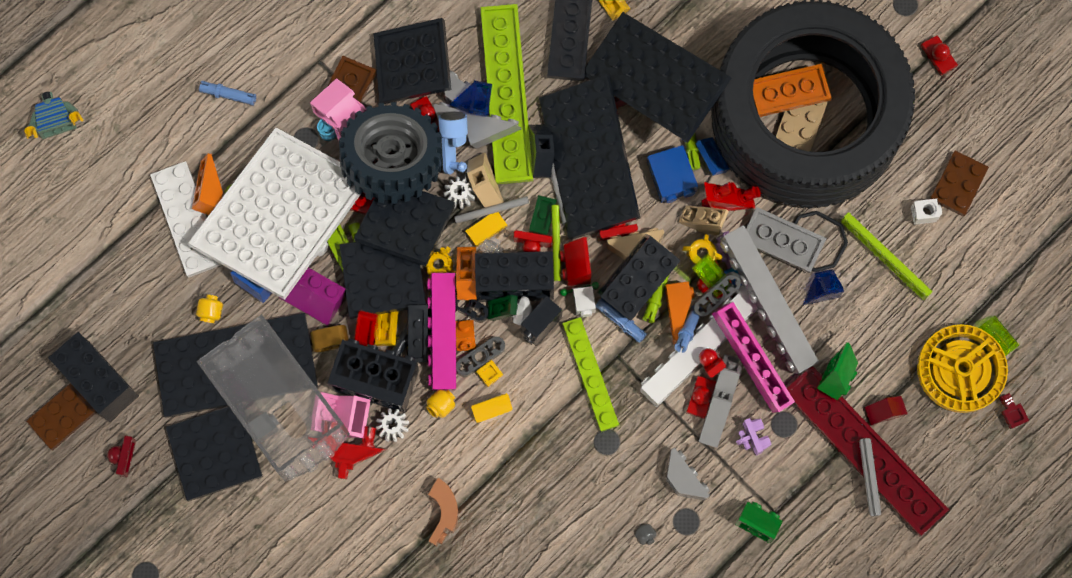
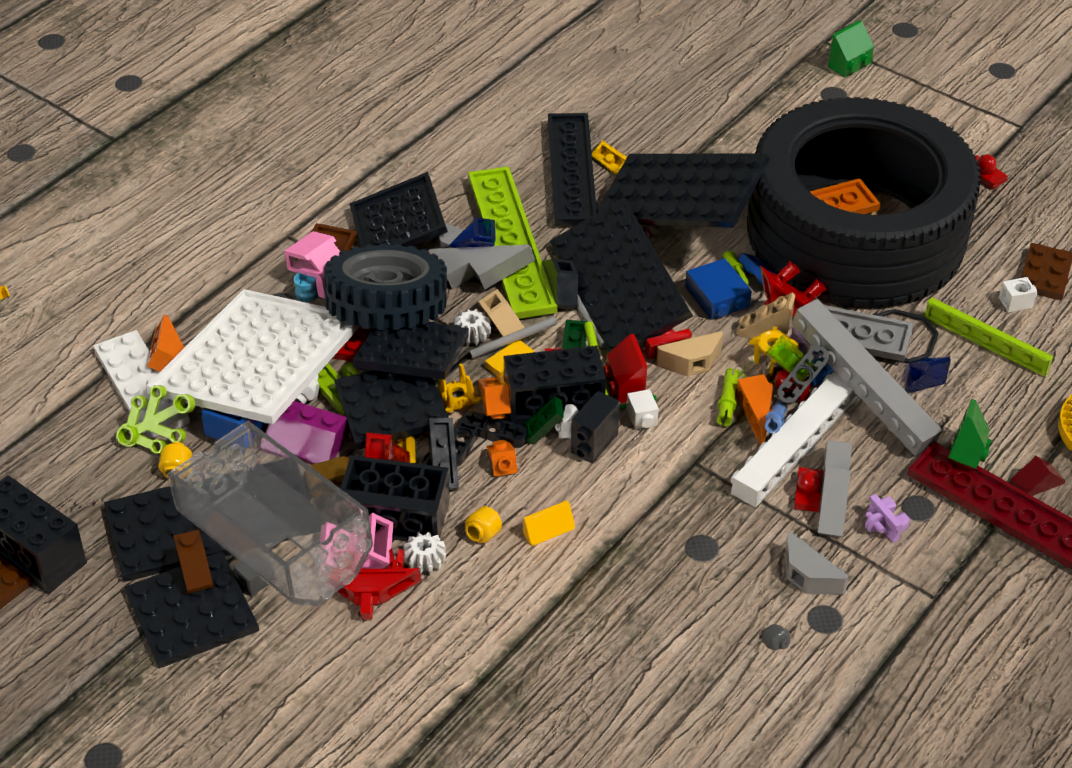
camera: 10 degrees left, 30 degrees down
dark red tile [107,436,136,478] -> none
medium blue pin [199,80,257,106] -> none
dark pink brick [427,273,456,391] -> none
nougat arch [428,478,459,547] -> none
light blue piece [439,111,468,174] -> none
dark grey beam [456,337,505,377] -> none
yellow tile [476,360,503,387] -> none
lime plate [563,317,619,432] -> none
medium blue pin [595,298,647,343] -> none
black brick [597,234,681,321] -> none
red tile [699,348,726,378] -> none
dark pink brick [711,302,795,413] -> none
green slope [735,501,783,544] -> none
light grey axle [859,438,881,517] -> none
none -> lime plant [116,385,195,454]
none -> reddish brown slope [173,529,213,594]
none -> clear red plate [385,441,410,463]

